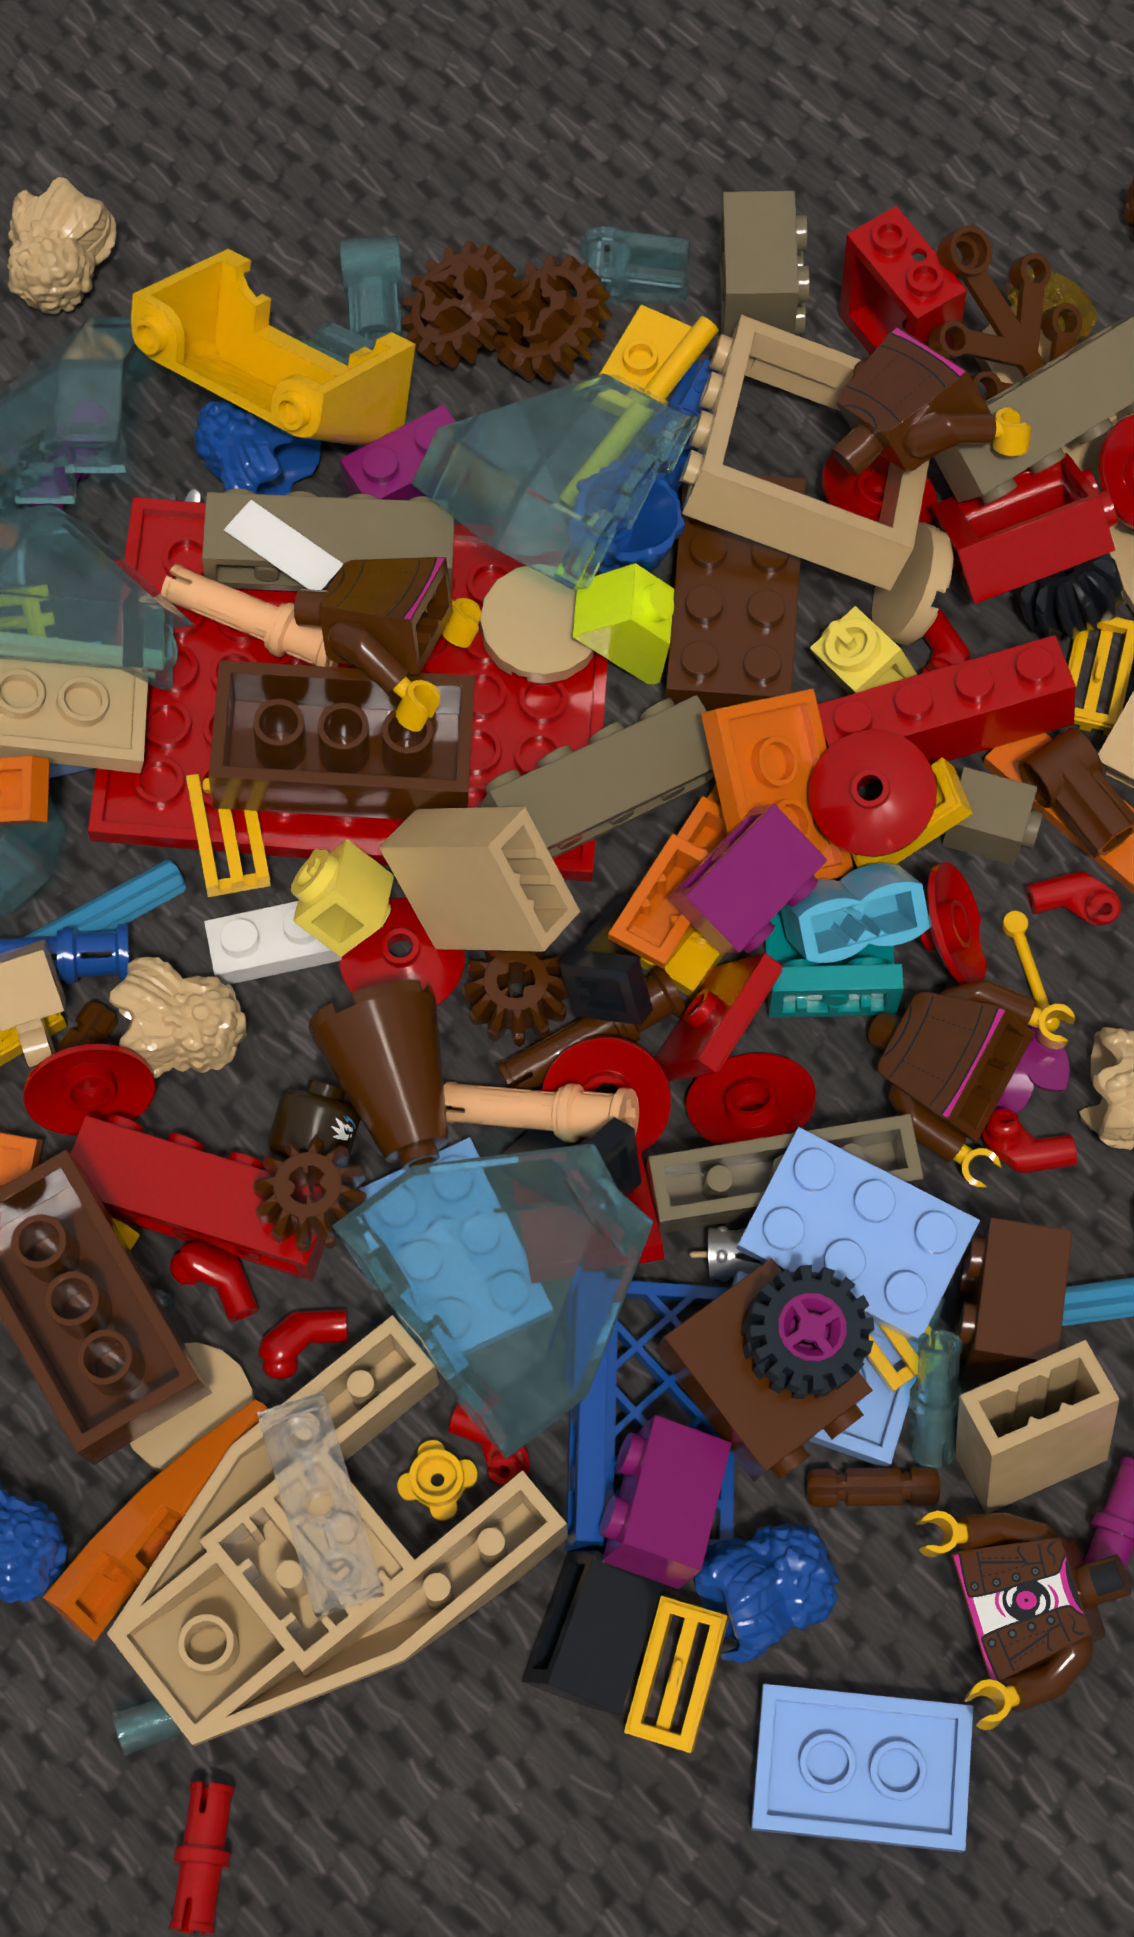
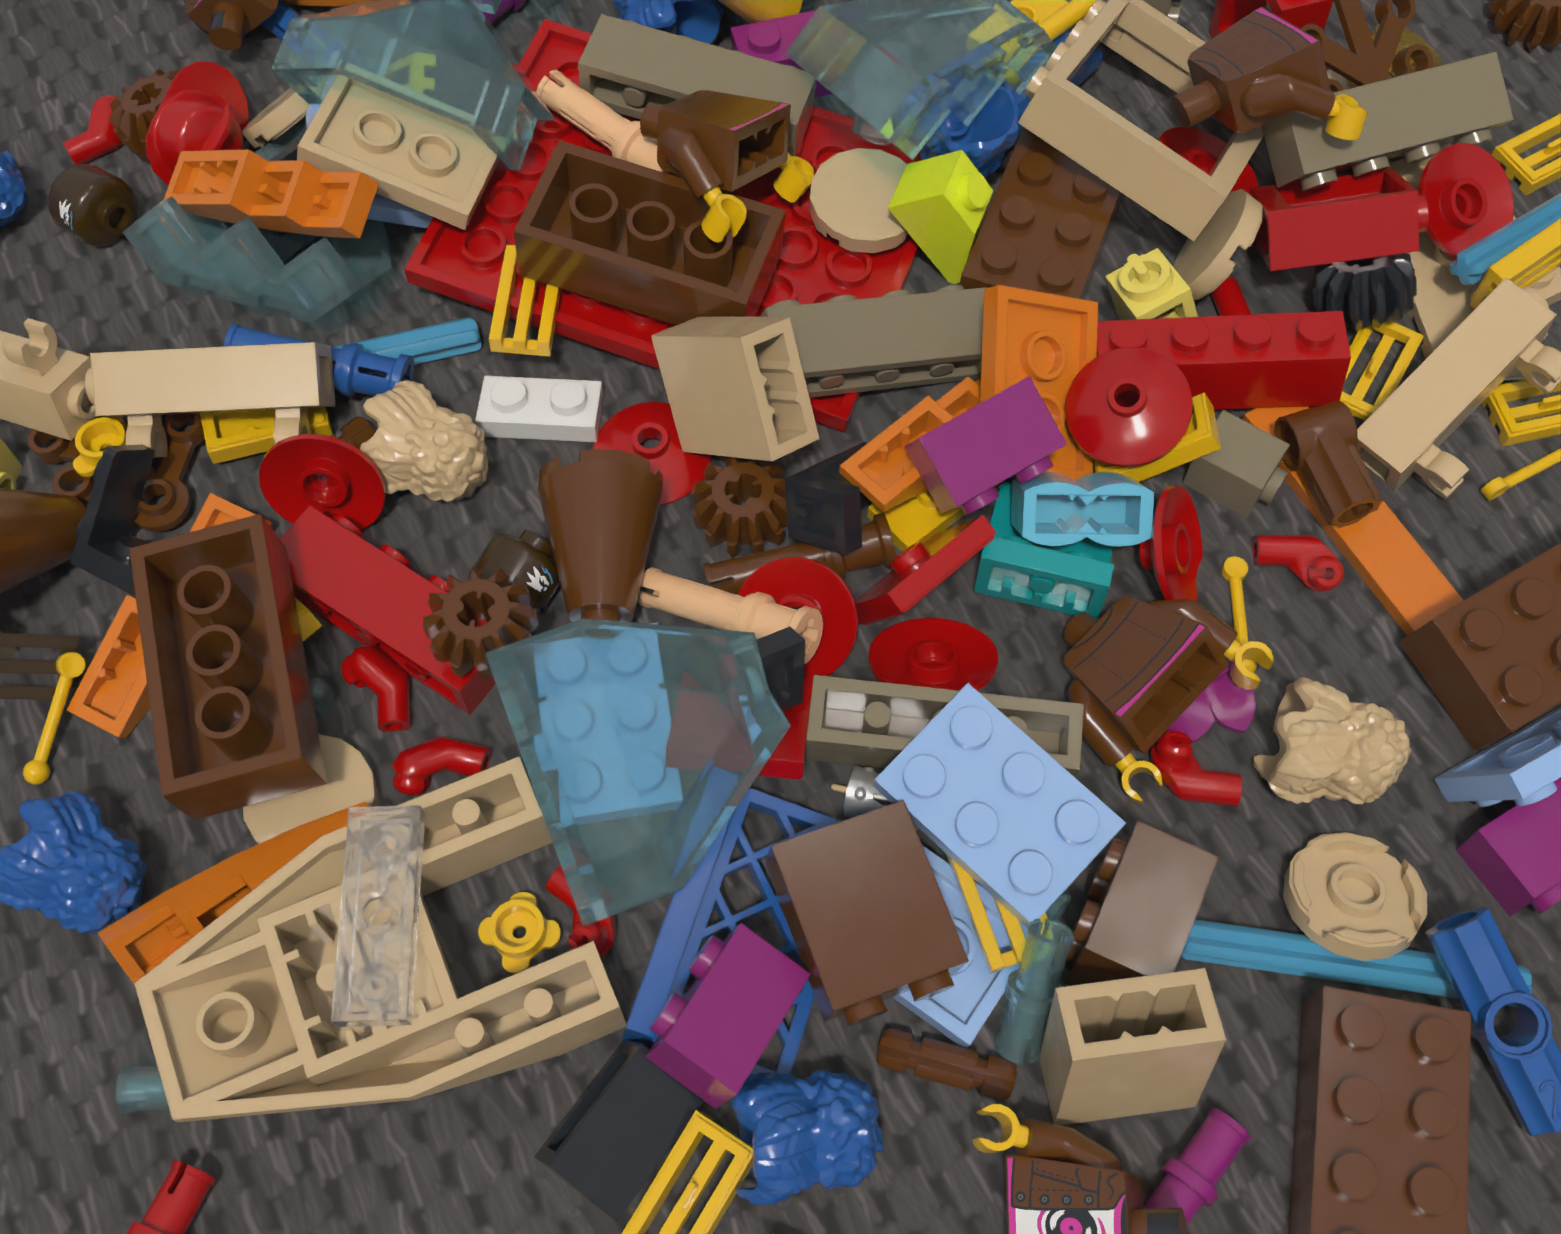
camera: 15 degrees right, 5 degrees down
white sticker [224,500,343,590] -> none
light yellow brick [291,839,394,957] -> none
black wheel [741,1265,875,1400] -> none

